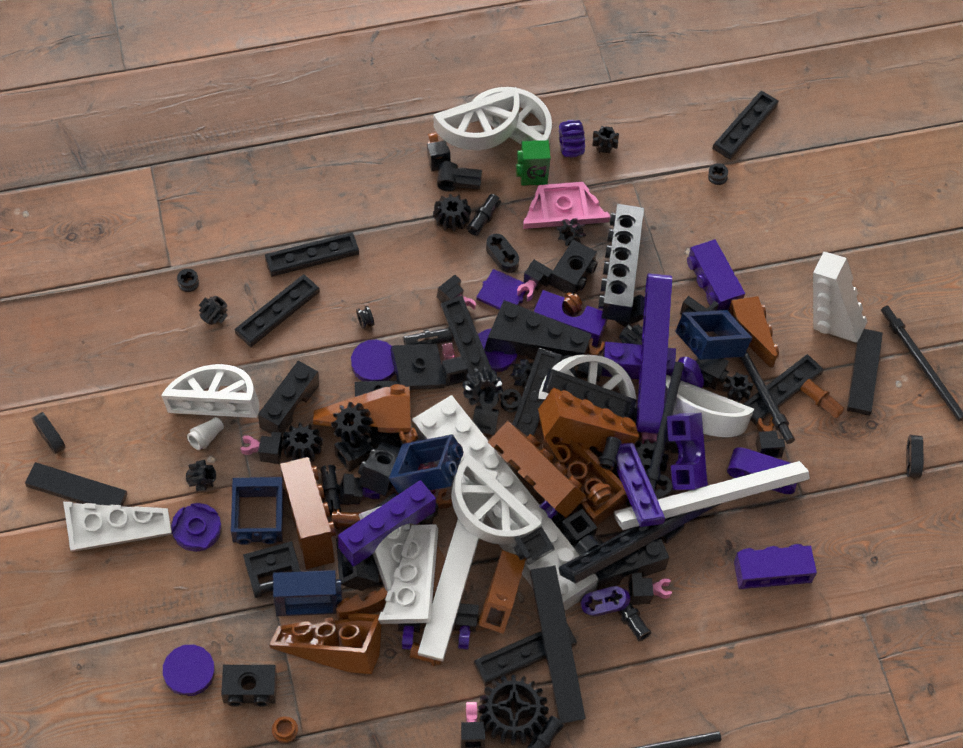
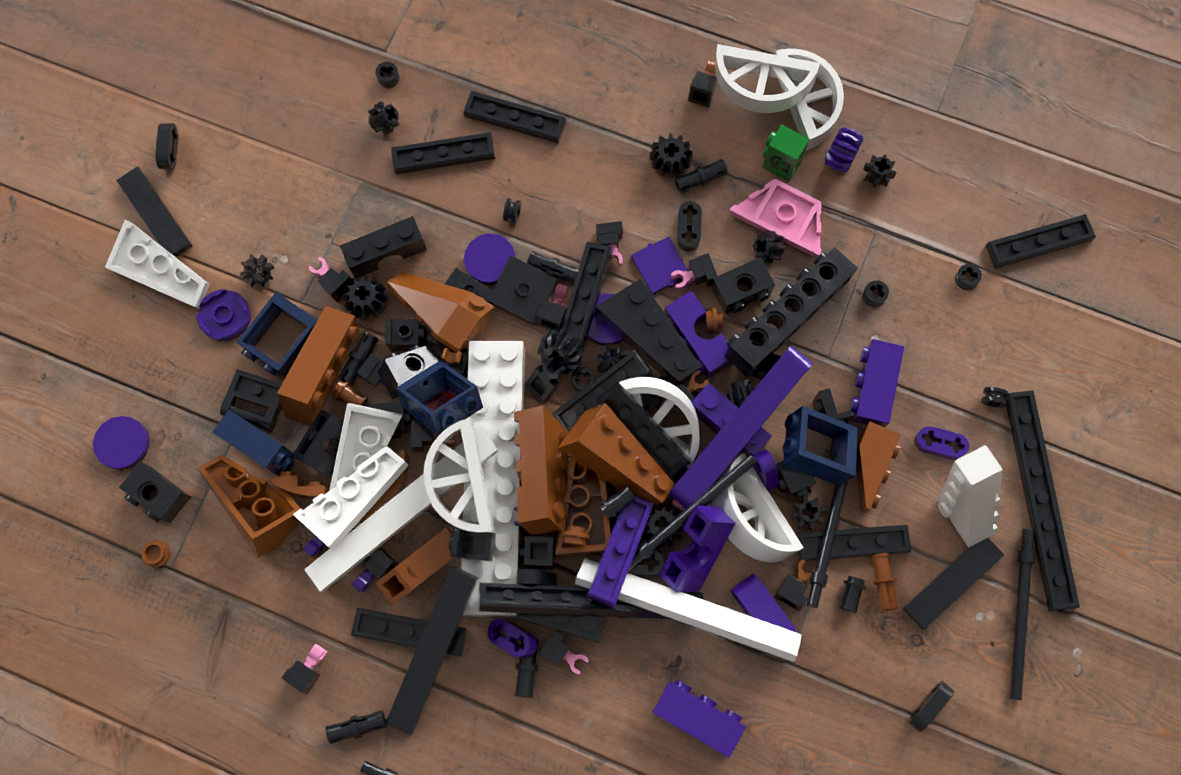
camera: 45 degrees right, 15 degrees up
white window [161,364,259,418] -> none
white cone [187,417,224,450] -> none
black gear [331,402,374,444] -> none
dark purple arch [338,480,436,567] -> none
black piece [437,161,482,191] -> none
black gear [478,674,549,746] -> none
none -> black pin [839,576,866,614]
none -> black bush [863,280,889,307]
none -> dark purple beam [915,426,969,460]
none -> black bush [981,387,1009,408]
none -> black tile [1004,390,1080,611]

